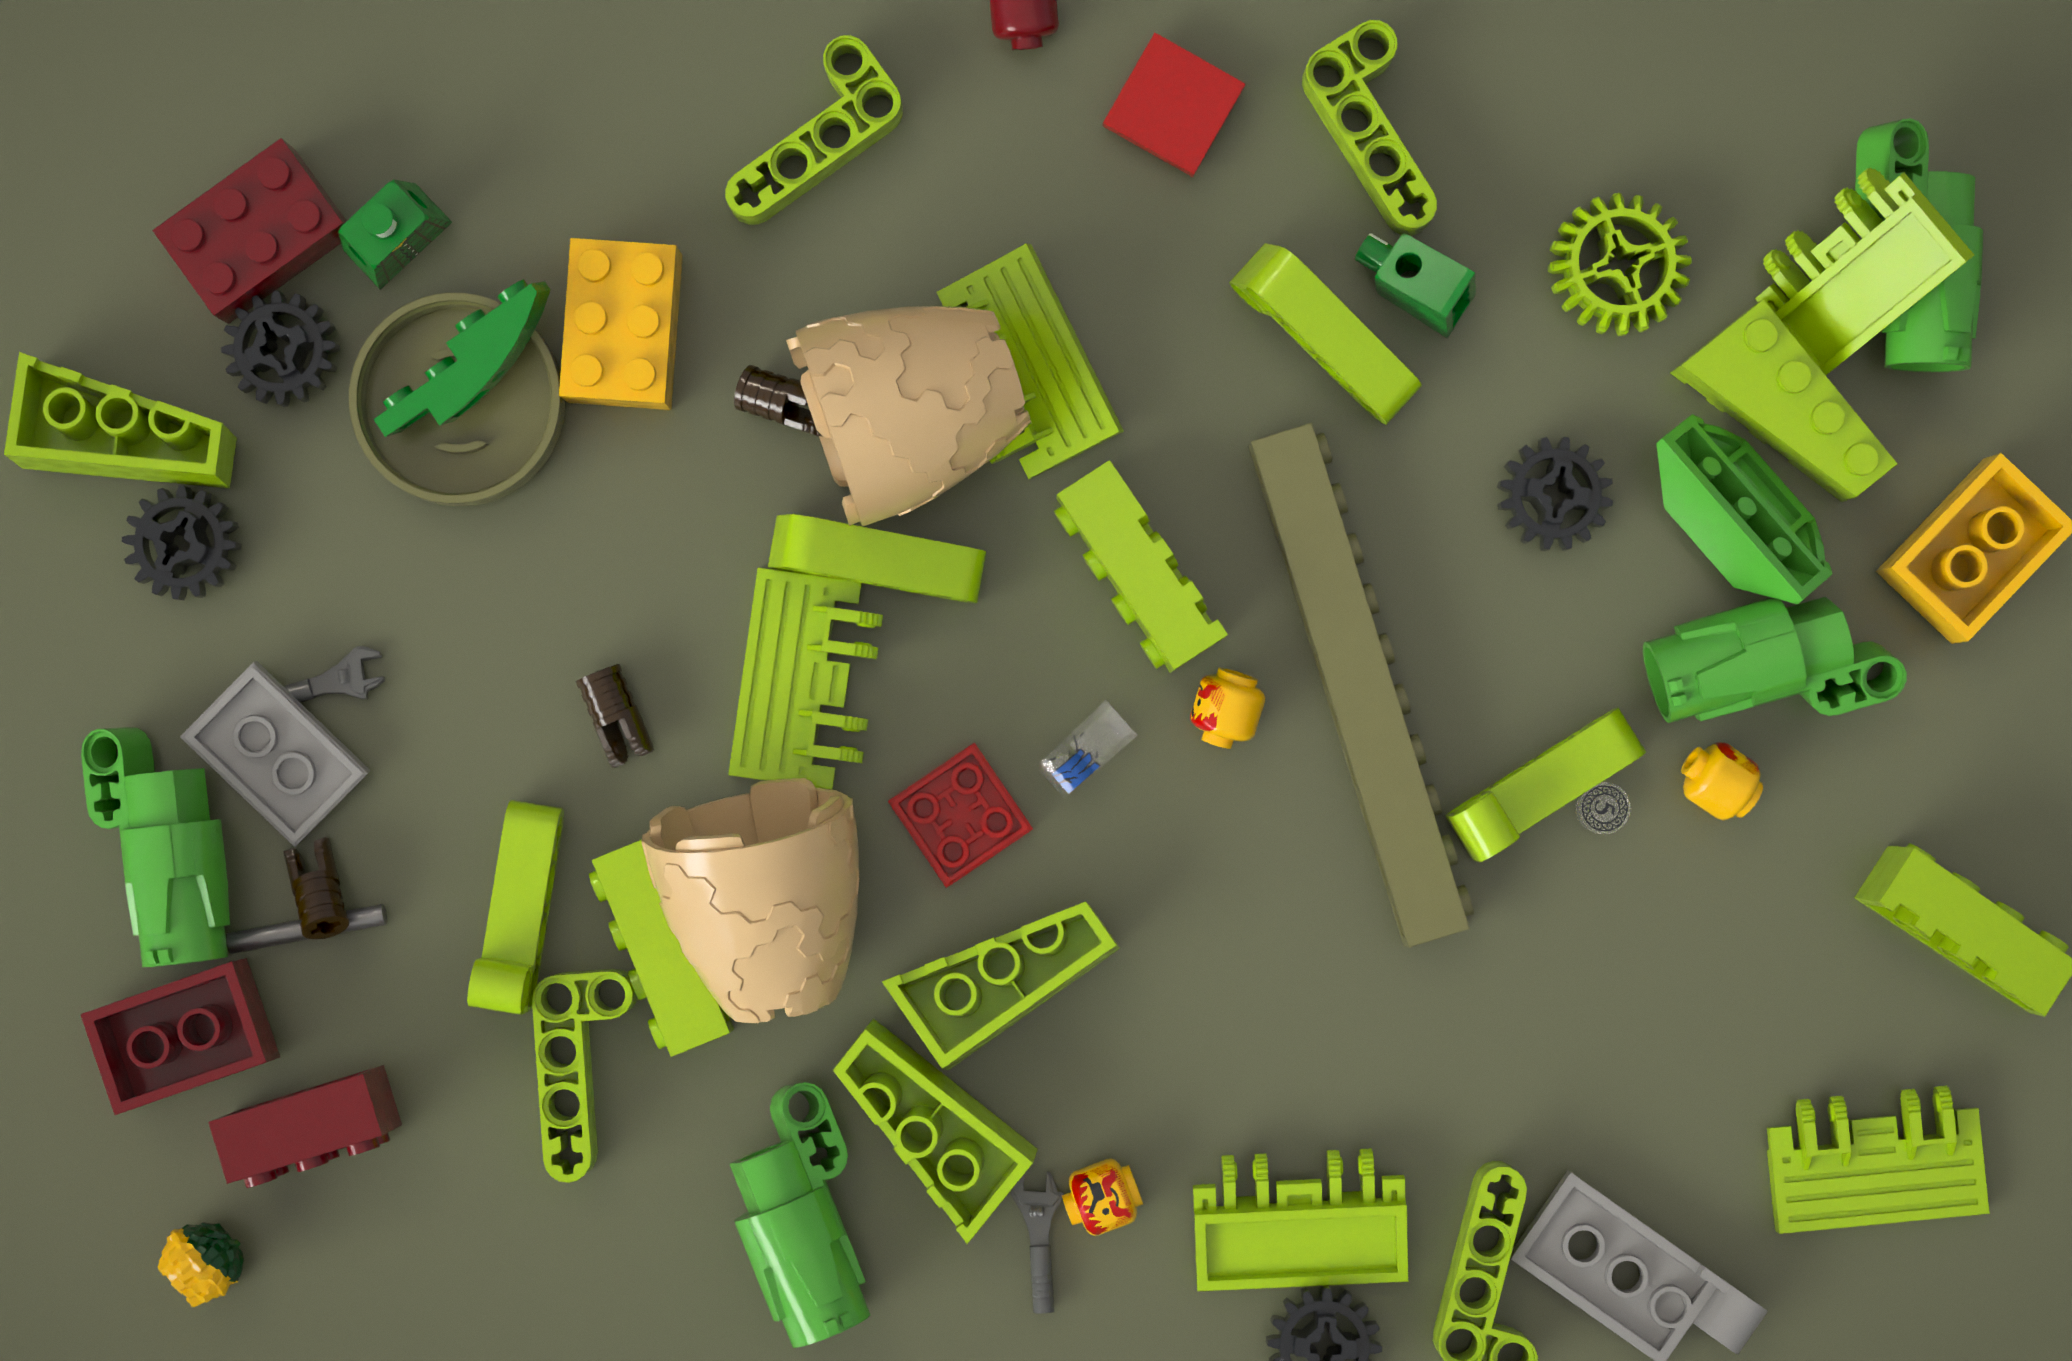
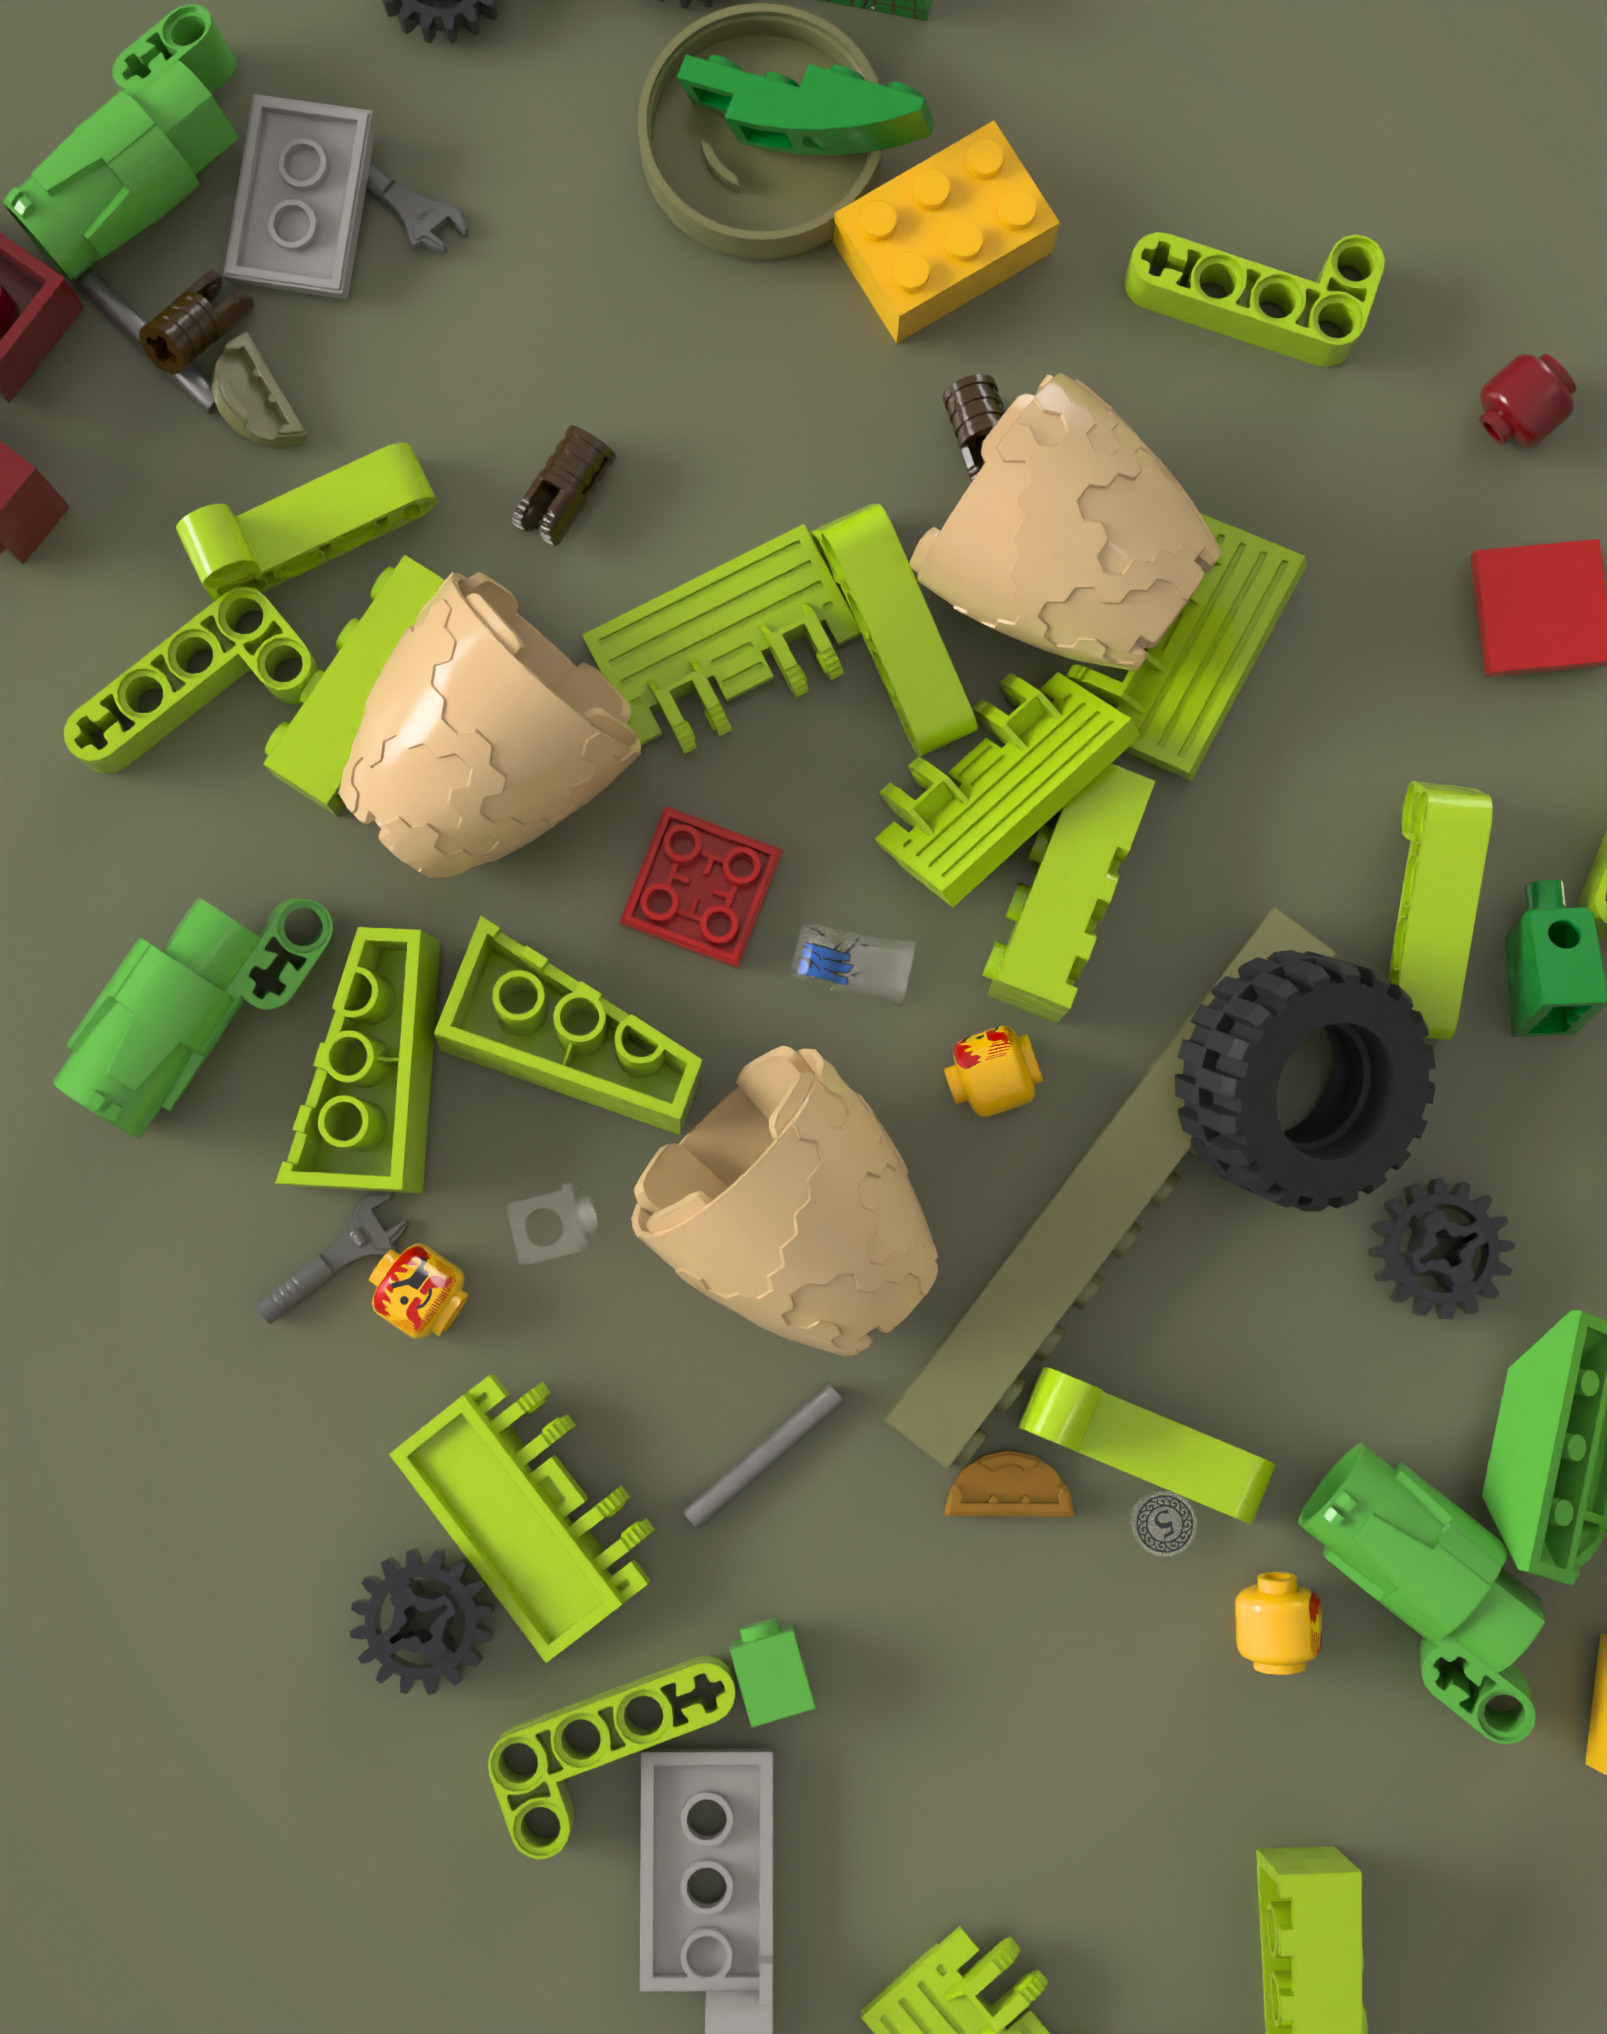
camera: 50 degrees right, 5 degrees down
none -> olive tile [211,331,307,448]
none -> clear bracket [506,1183,599,1265]
none -> tan piece [631,1045,938,1357]
none -> flat silver bar [682,1382,845,1530]
none -> bright green brick [729,1618,815,1728]
none -> lime hinge [875,672,1141,907]
none -> pearl gold tile [944,1450,1075,1517]
none -> black tyre [1175,950,1436,1212]

